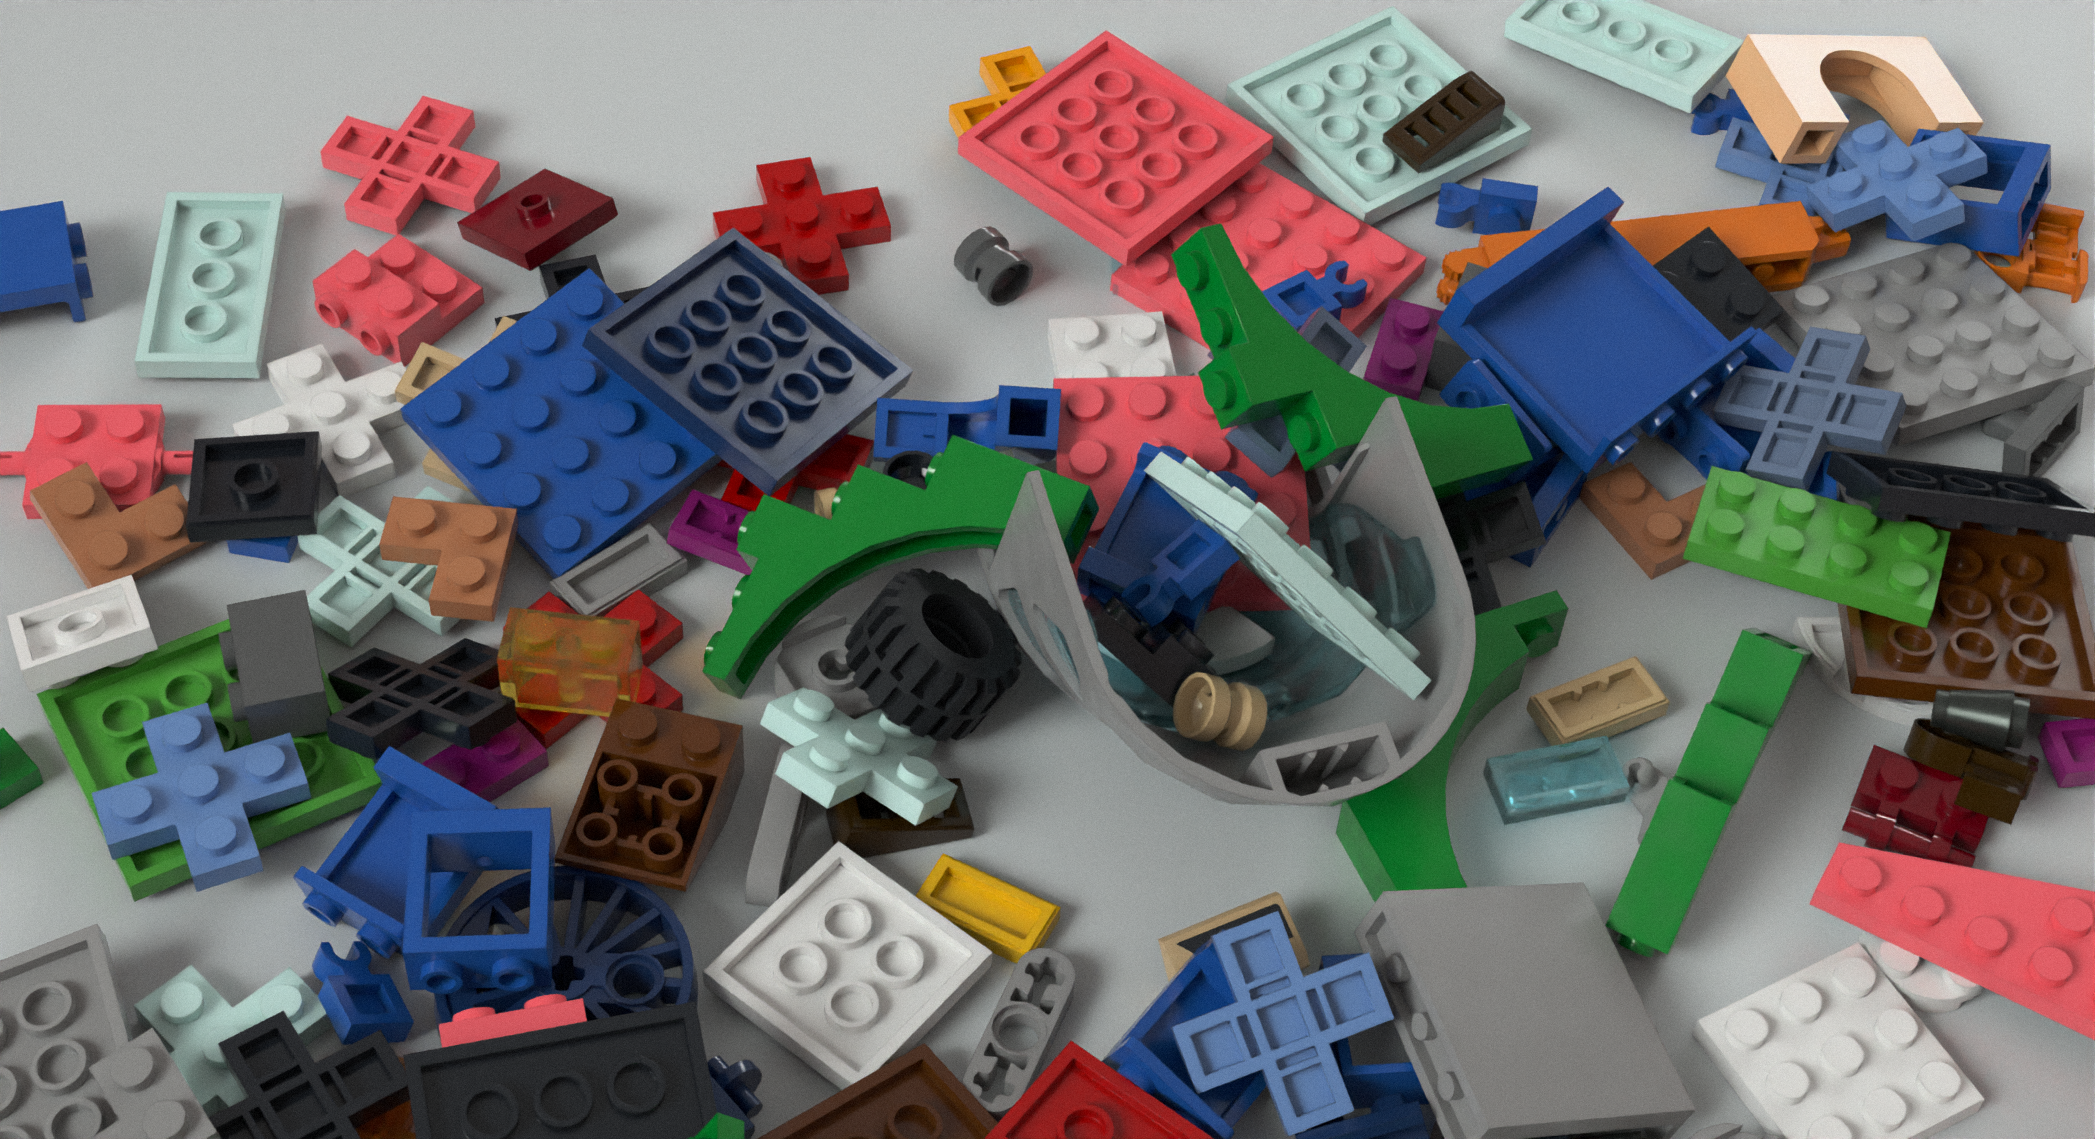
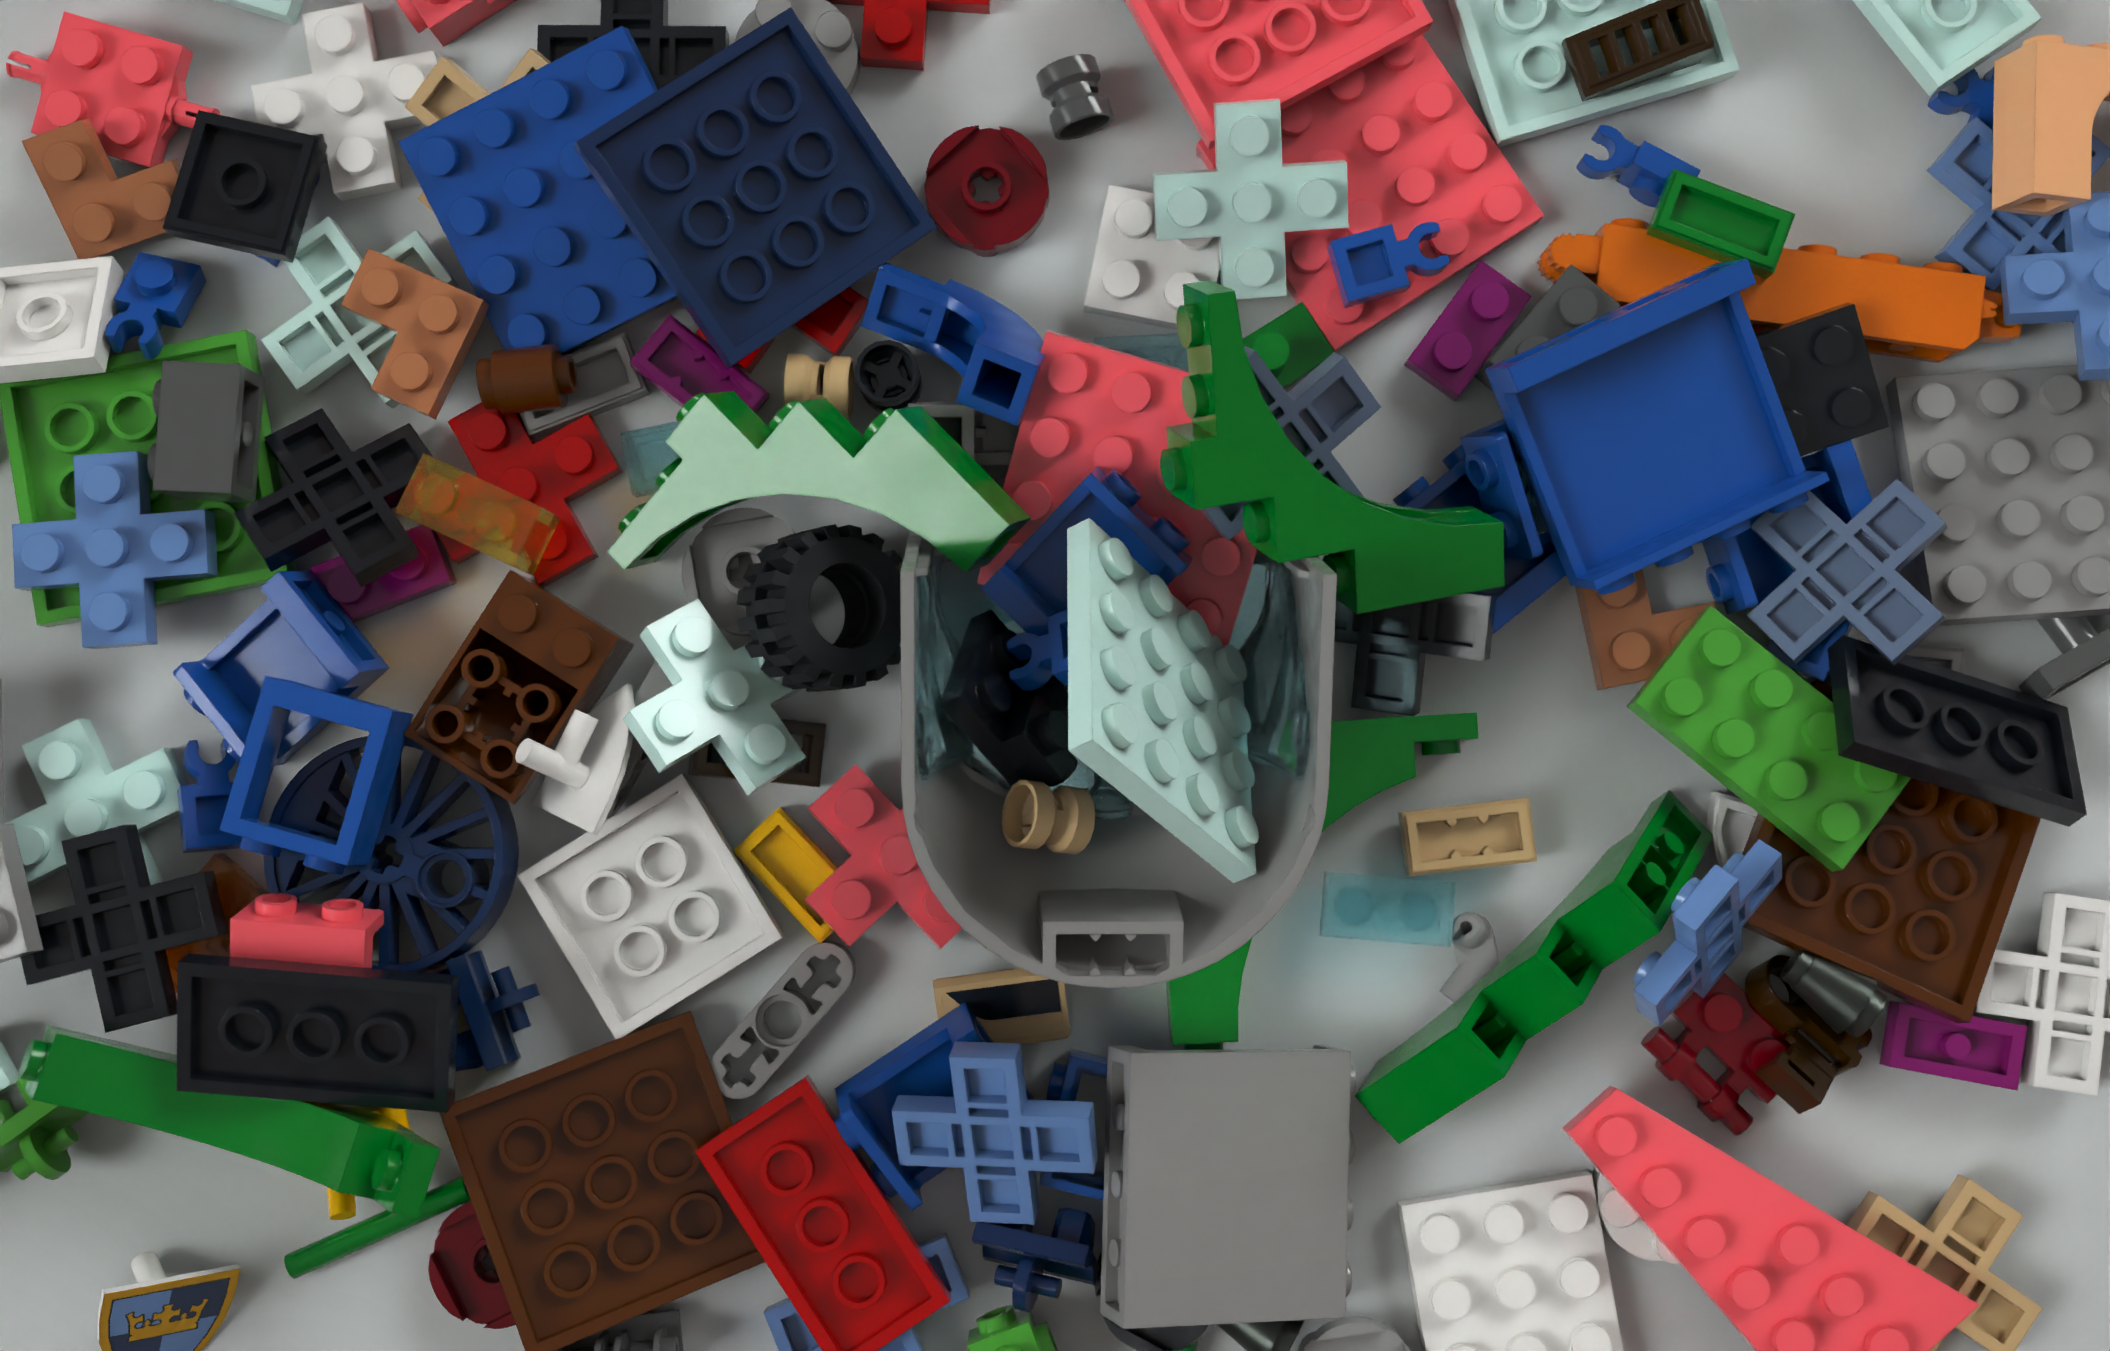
camera: 25 degrees right, 35 degrees up
none -> blue plate [105,252,206,360]
none -> reddish brown brick [476,344,578,415]
none -> white shield [515,683,635,836]
none -> clear light blue tile [620,421,680,498]
none -> coral plate [805,764,962,949]
none -> dark red plate [924,125,1049,257]
none -> light aqua plate [1152,98,1349,299]
none -> medium blue plate [1633,839,1782,1027]
none -> green tile [1646,169,1795,279]

